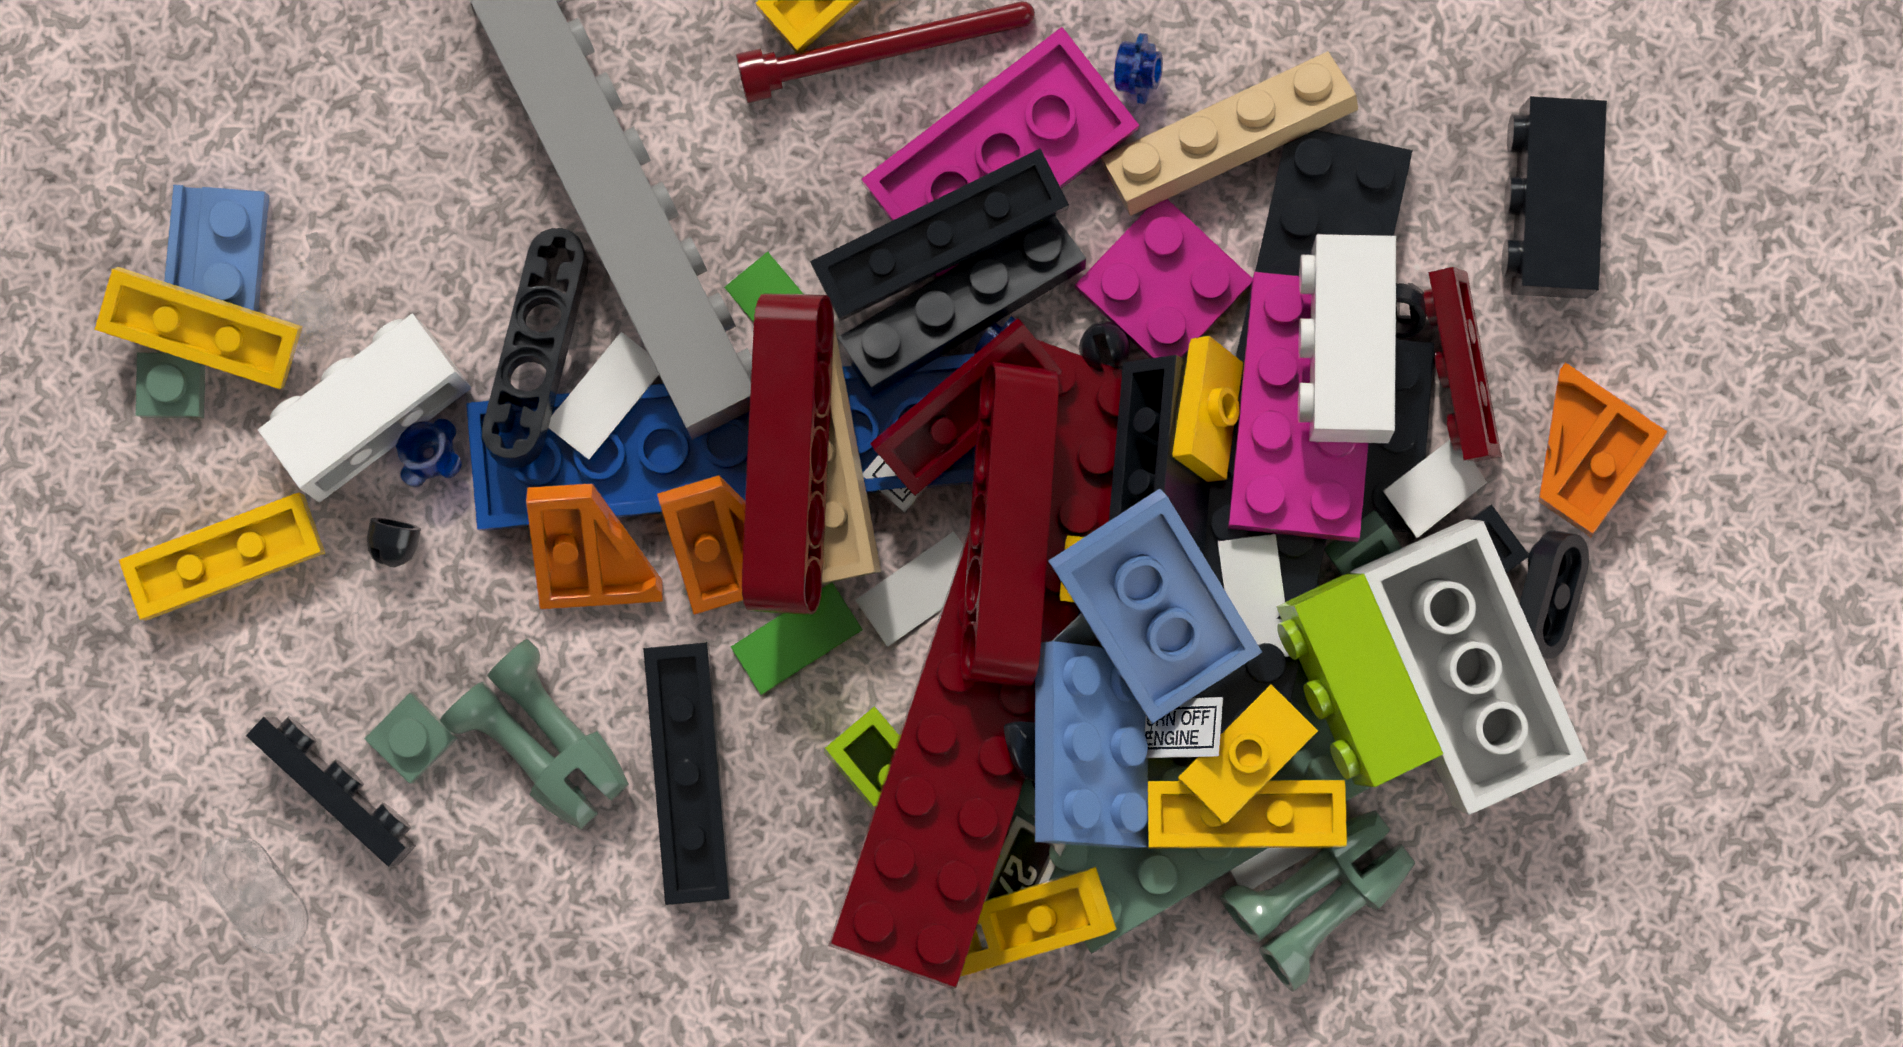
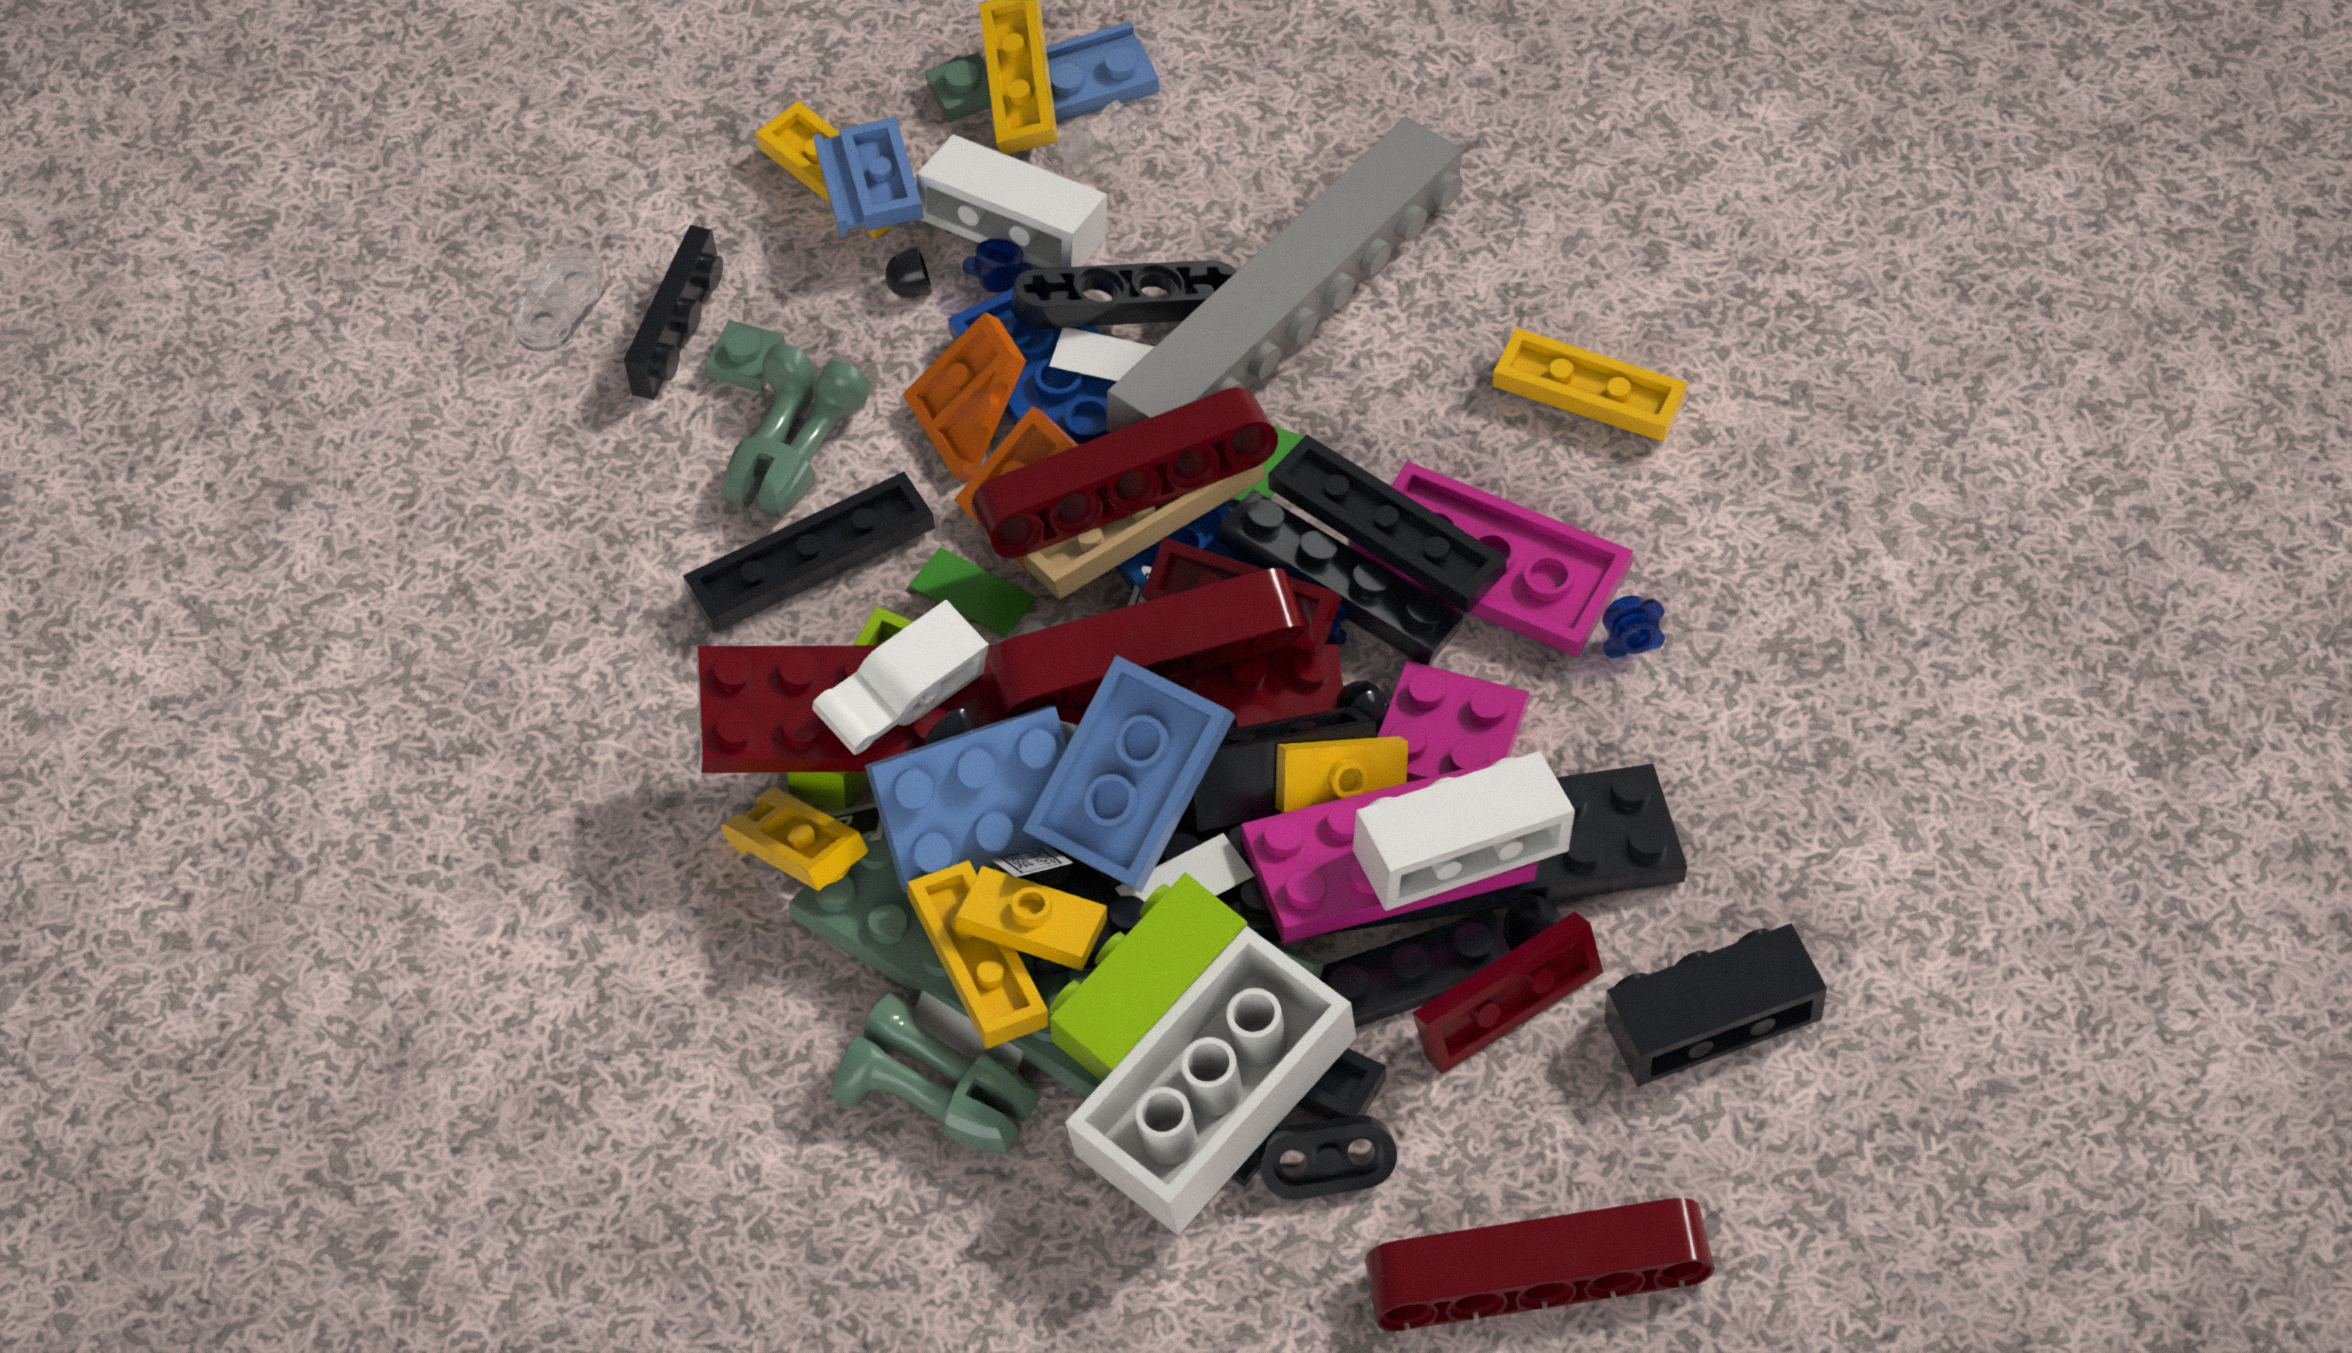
camera: 70 degrees right, 30 degrees down
dark red piece [736,1,1035,103] -> none
tan plate [1101,51,1358,216] -> none
white sticker [1383,440,1487,538] -> none
orange wing [1538,362,1668,538] -> none
none -> white piece [812,600,989,755]
none -> medium blue plate [813,116,924,237]
none -> dark red beam [1364,1198,1715,1332]

